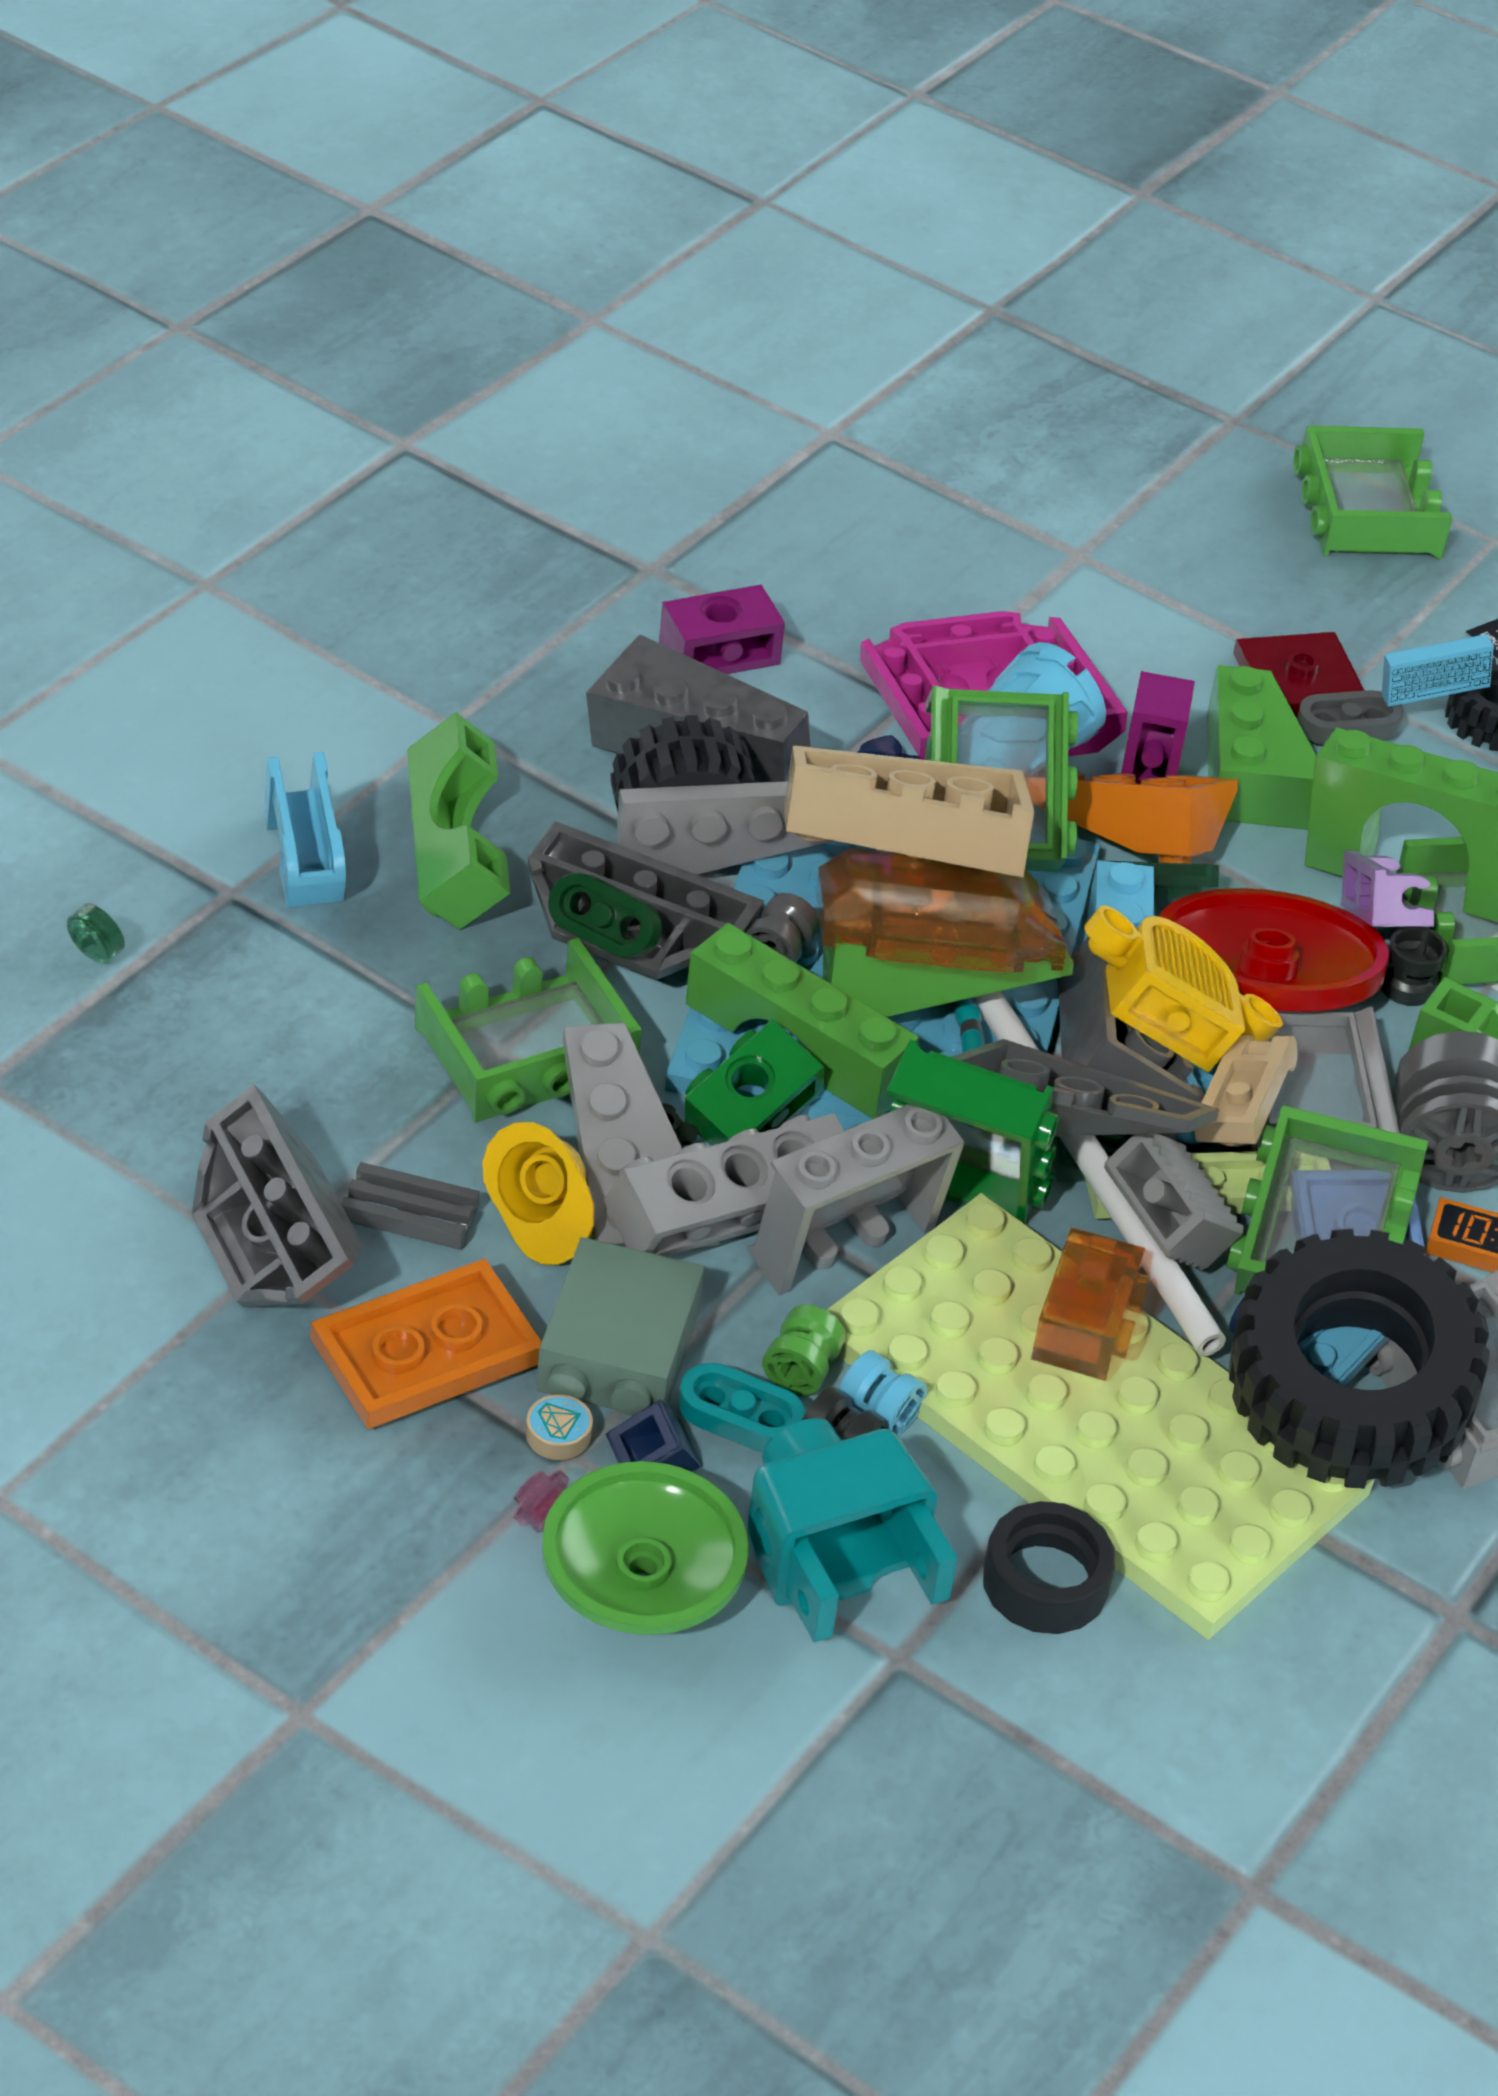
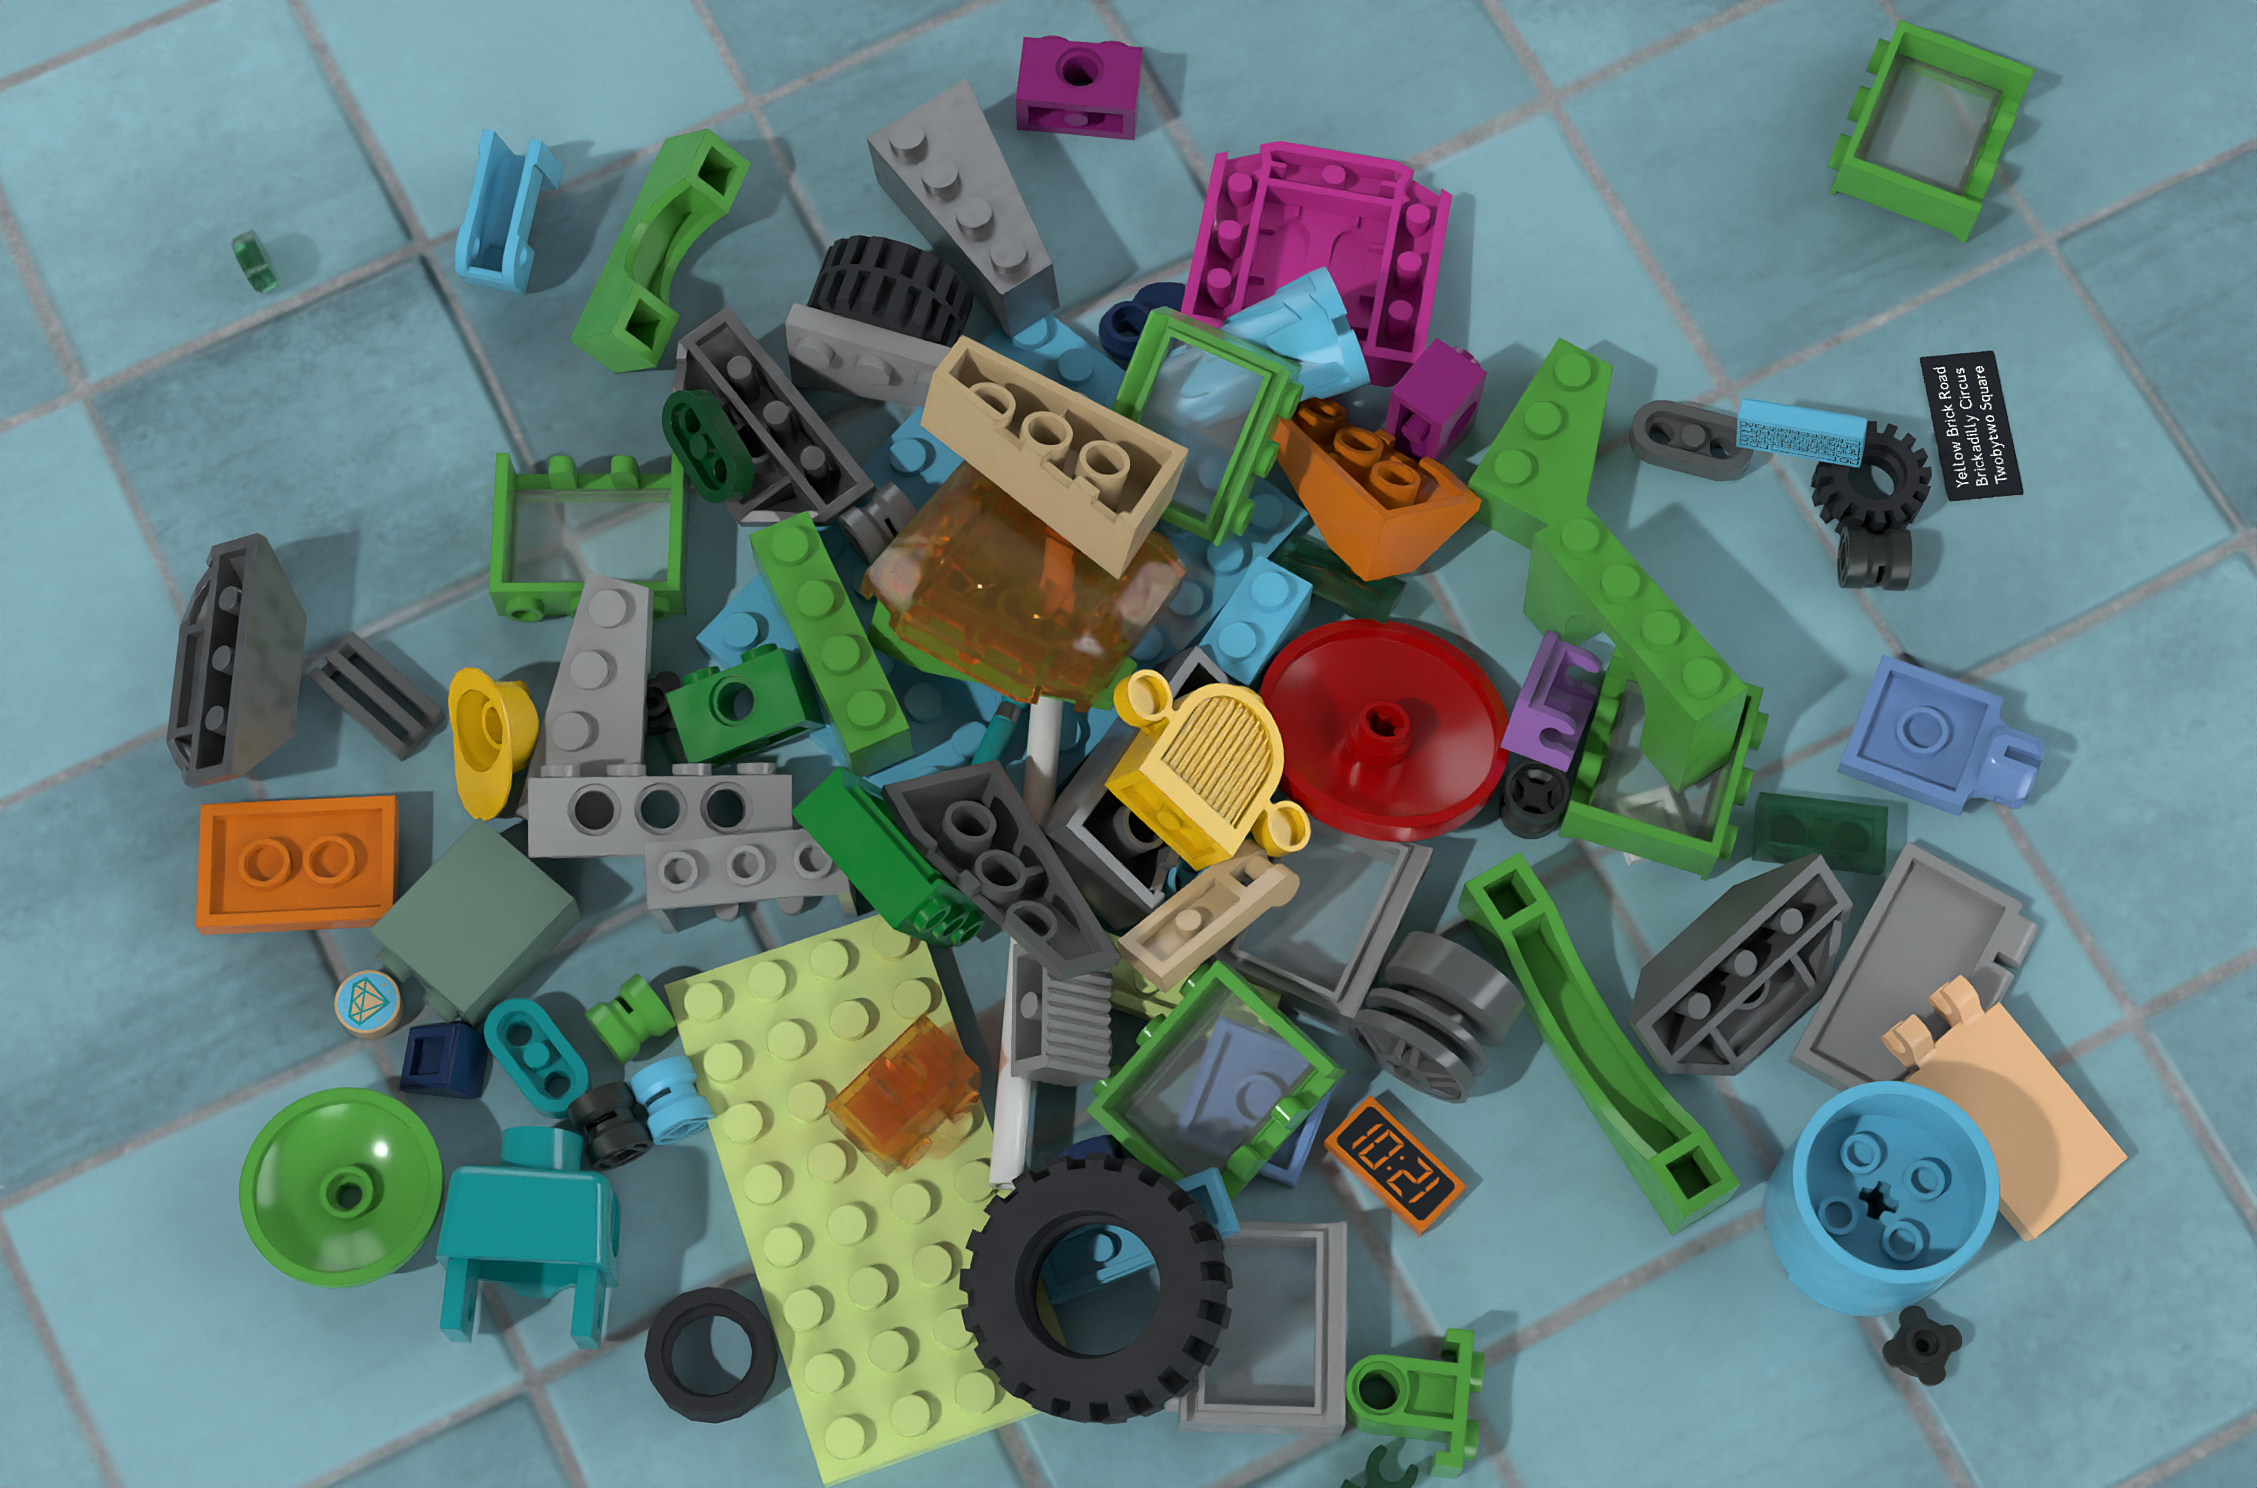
camera: 30 degrees right, 25 degrees up
clear pink plate [513,1470,569,1533] -> none
dark red plate [1233,632,1365,718] -> none

